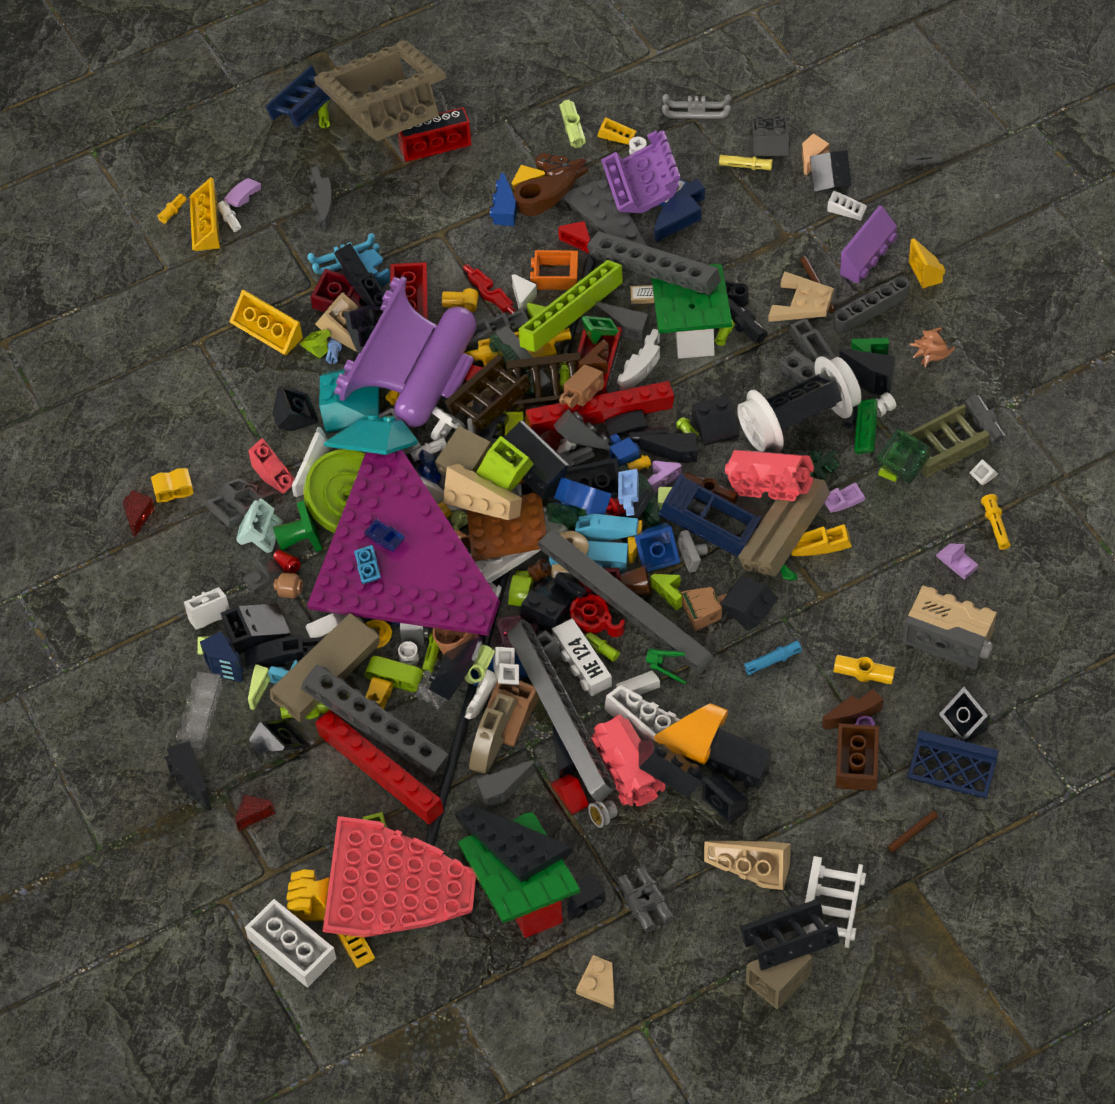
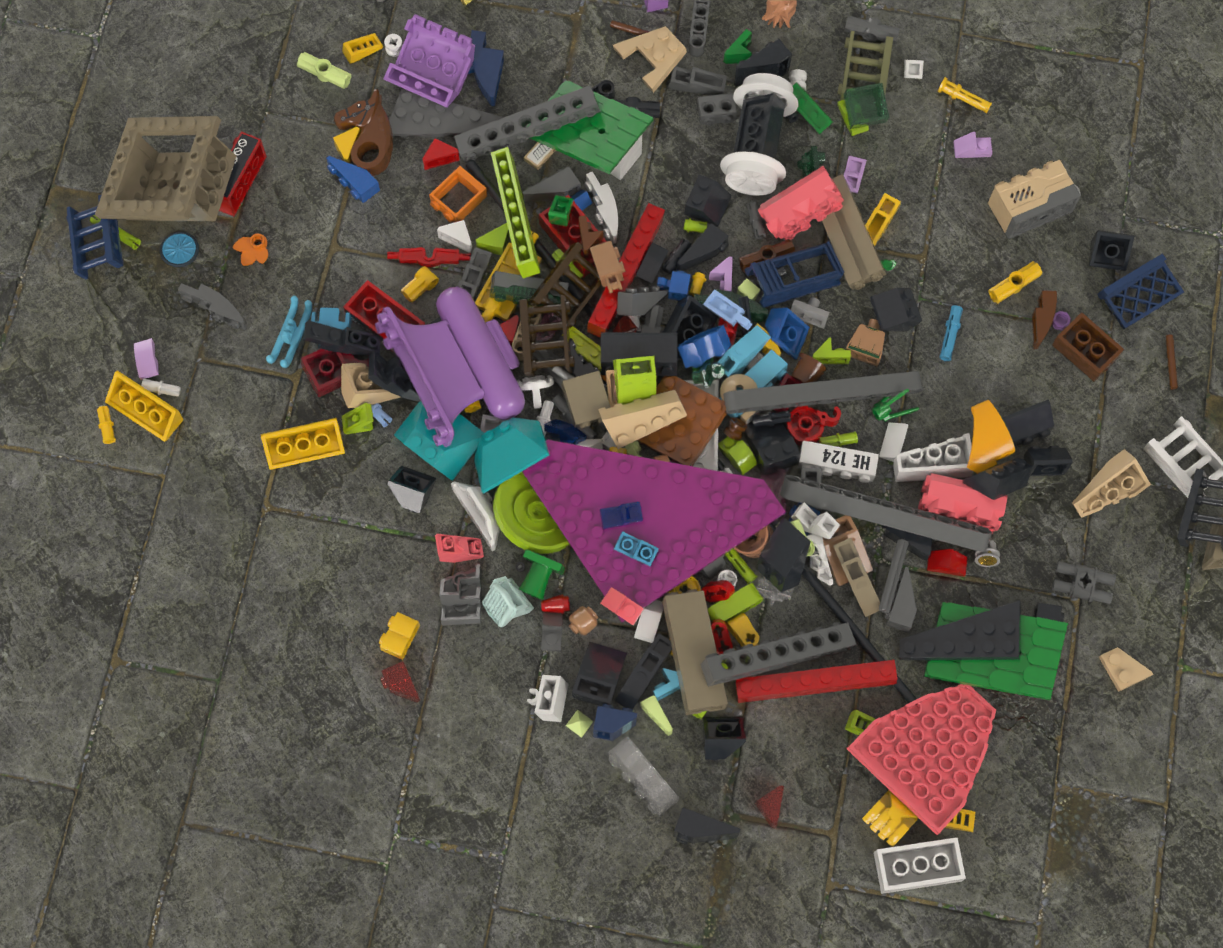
camera: 55 degrees left, 15 degrees up
none -> dark azure wheel [160,231,199,267]
none -> orange plate [233,233,268,266]
none -> blue slope [571,190,592,211]
none -> coral slope [600,587,644,625]
none -> red beam [701,580,735,602]
none -> red beam [711,619,733,655]
none -> dark grey axle [879,539,909,613]

